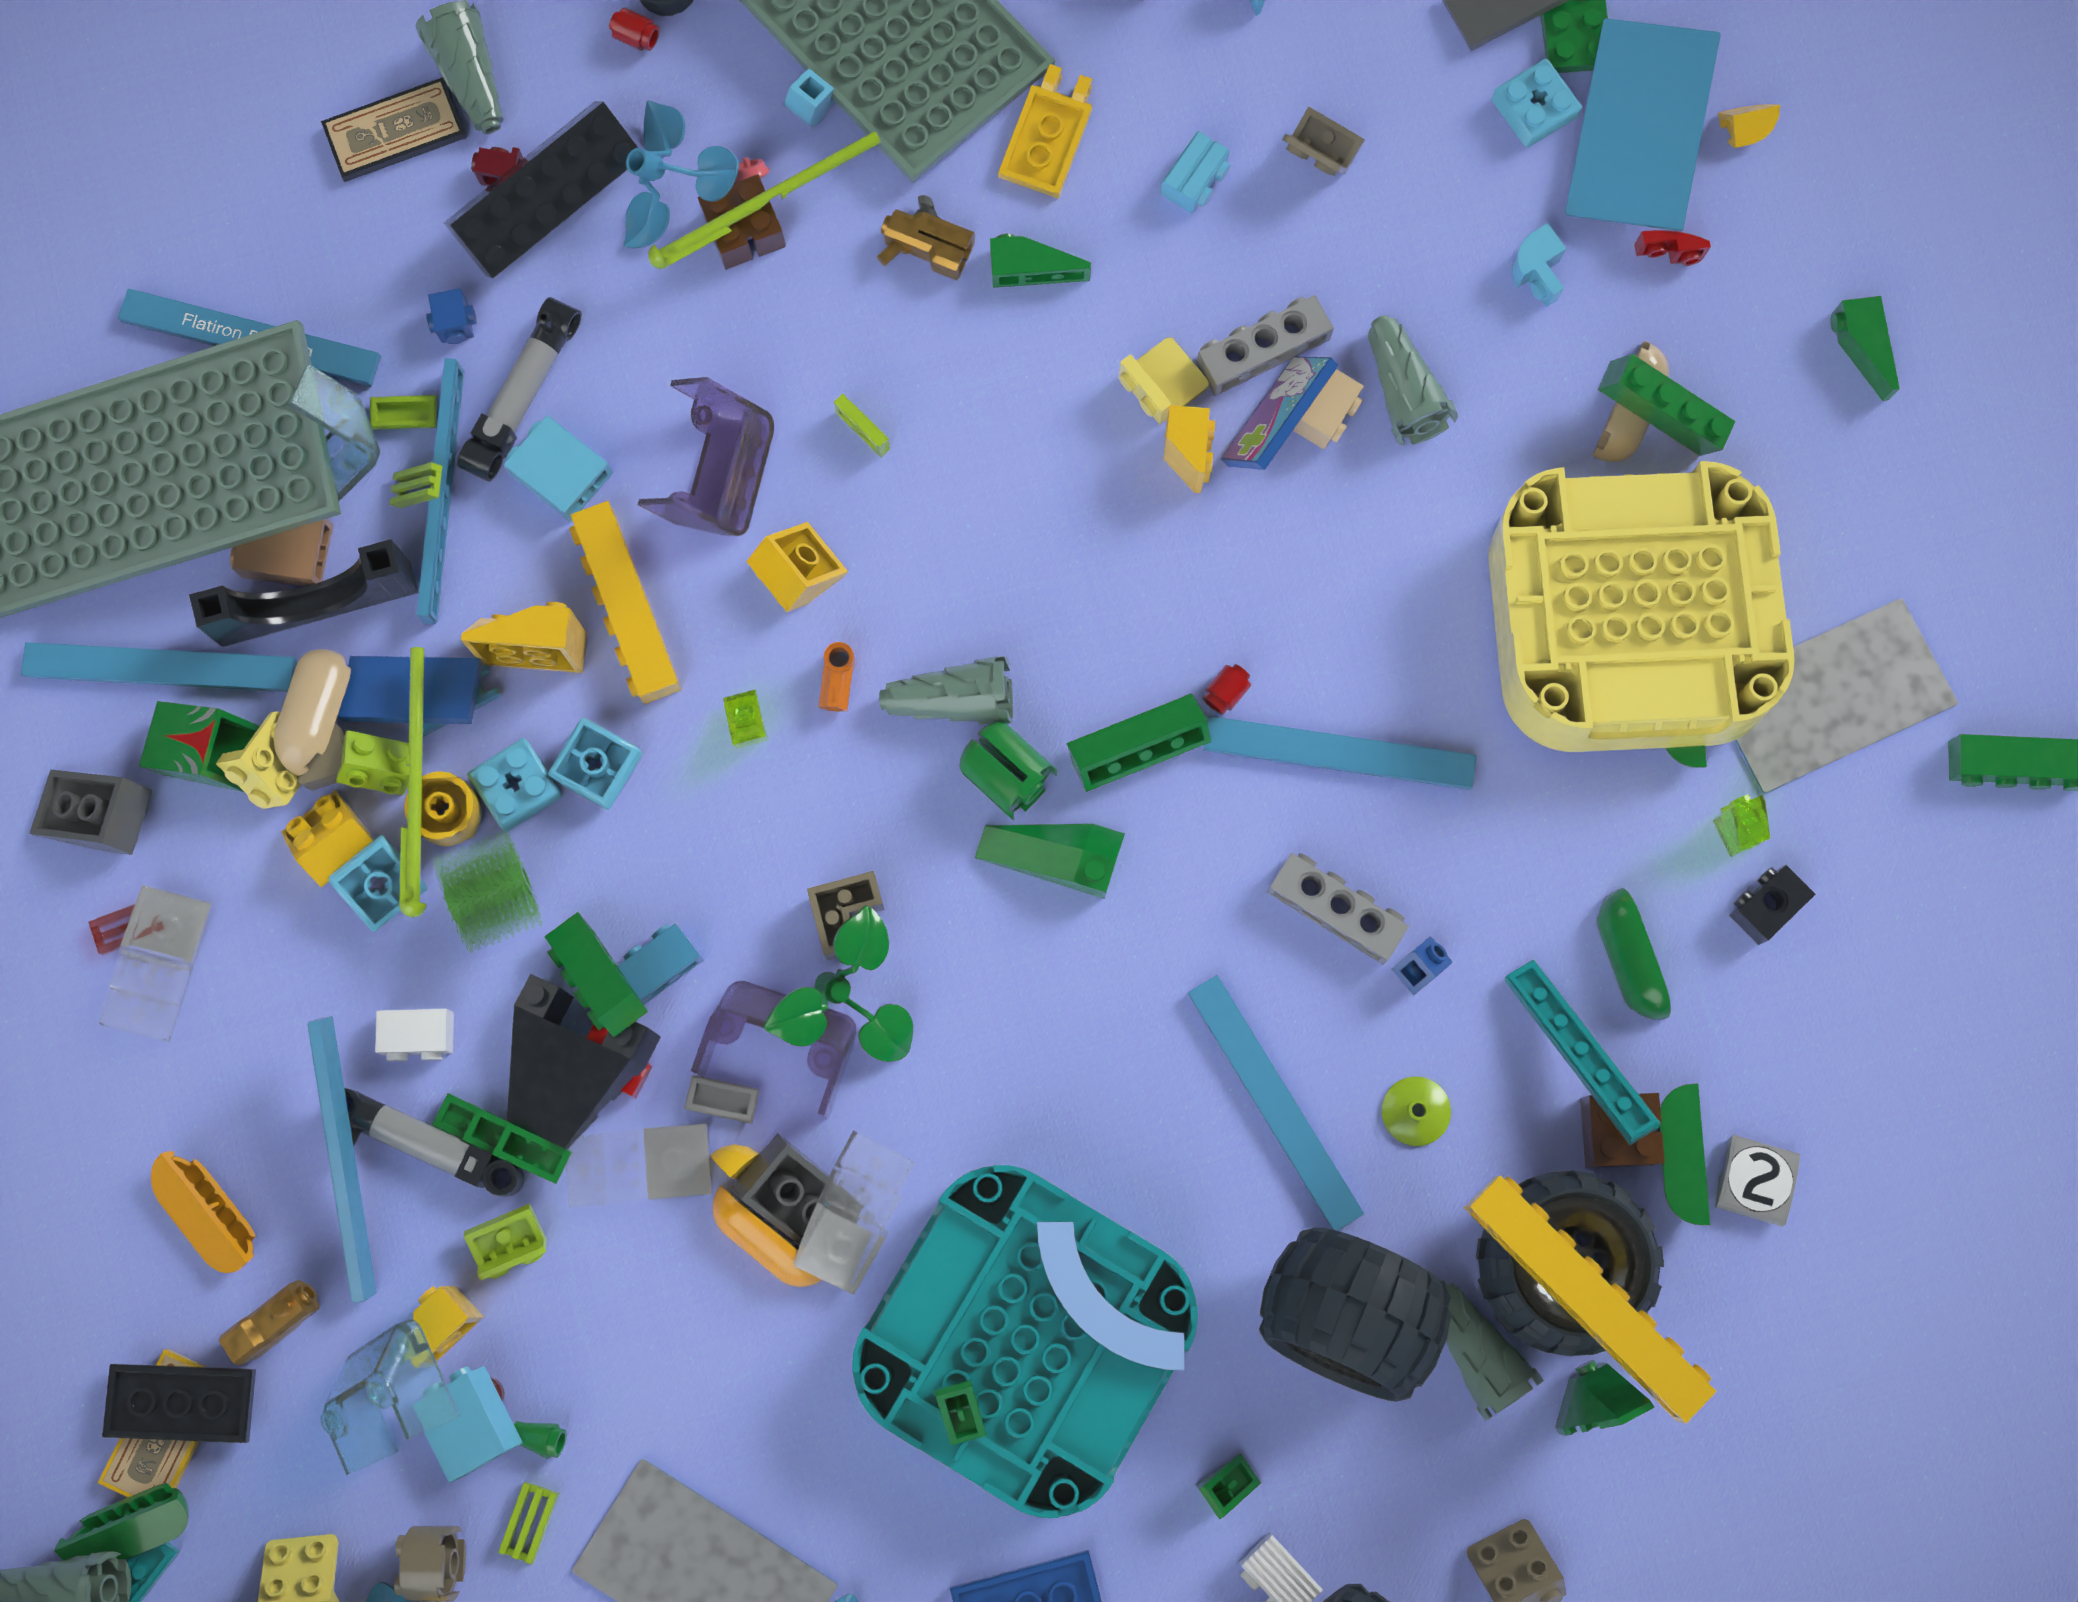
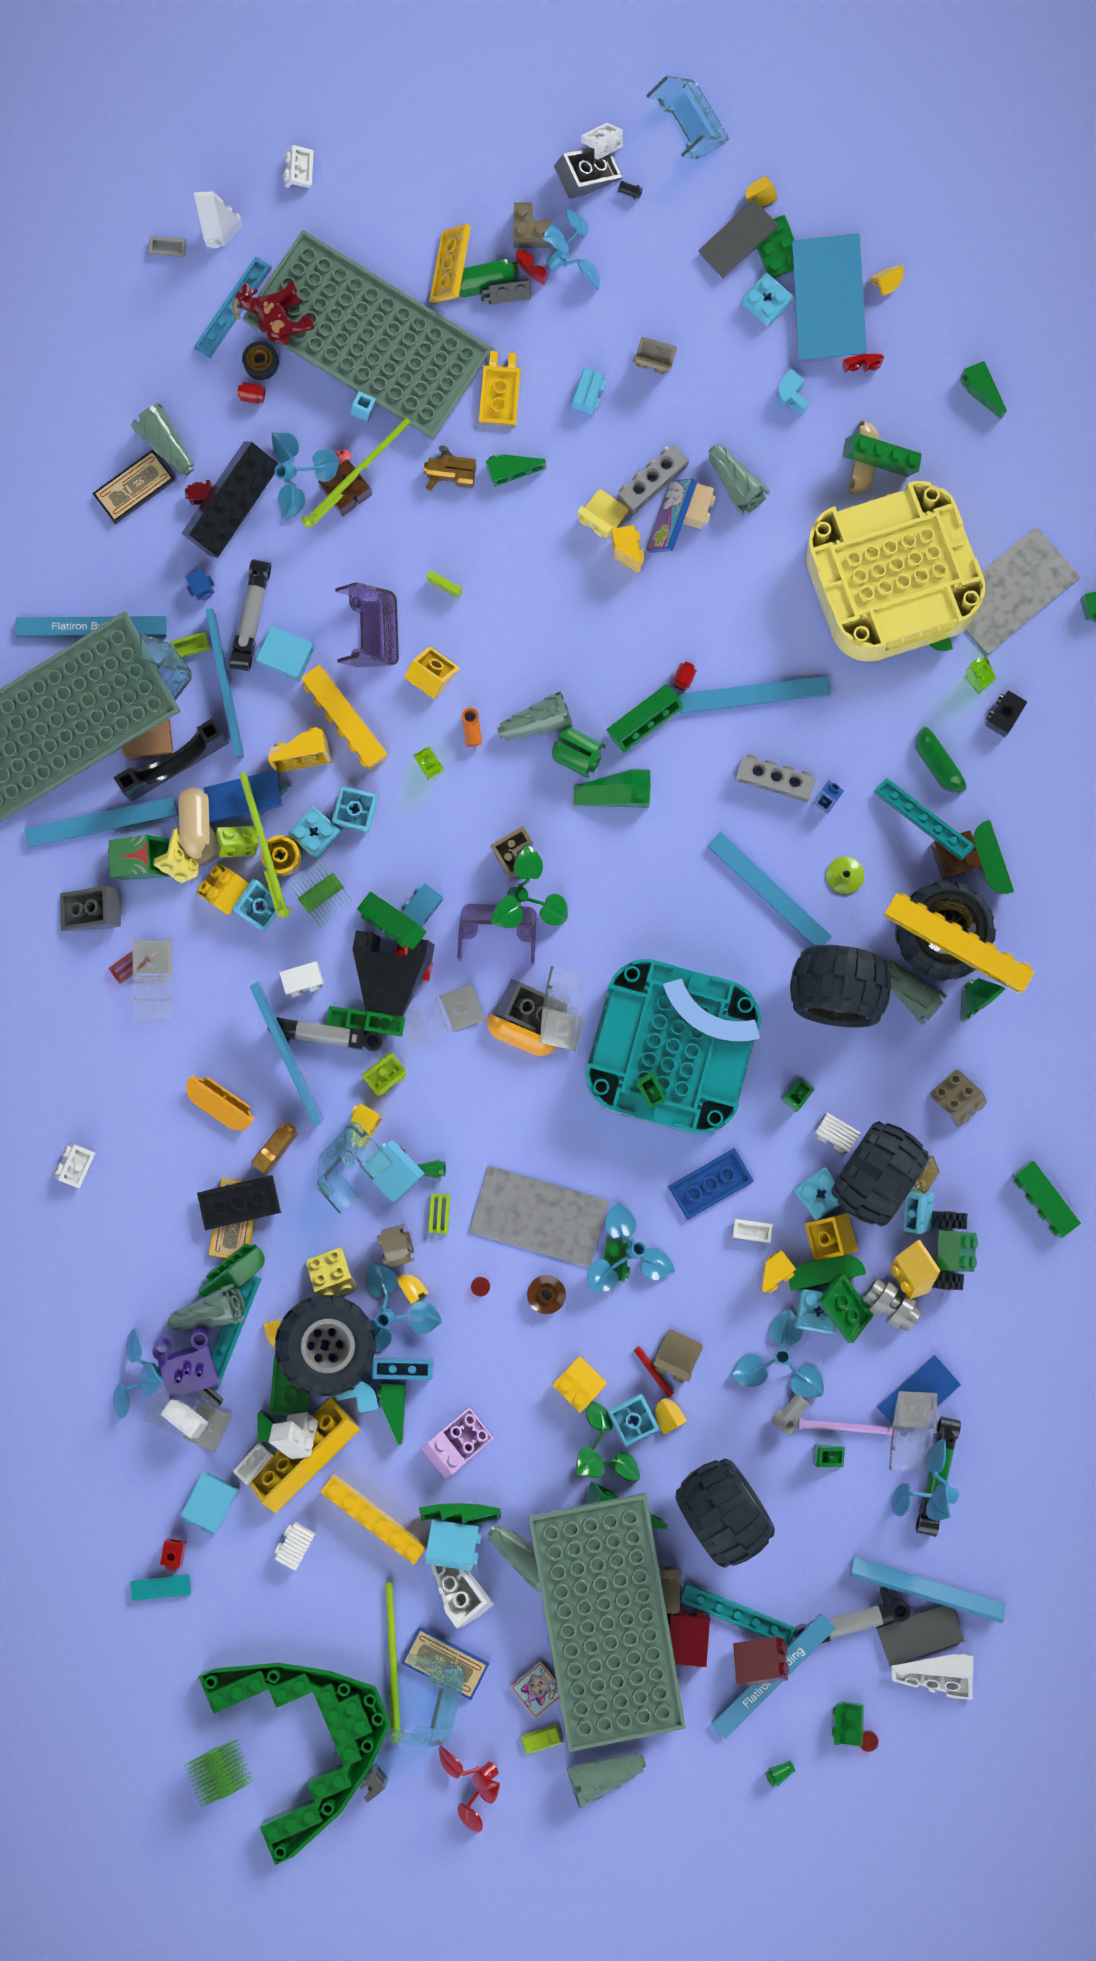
camera: 10 degrees left, 5 degrees up
lime tile [389,462,443,508] -> none
light grey tile [684,1075,760,1124] -> none
yellow brick [710,1144,759,1180] -> none
slope [1715,1135,1800,1227] -> none

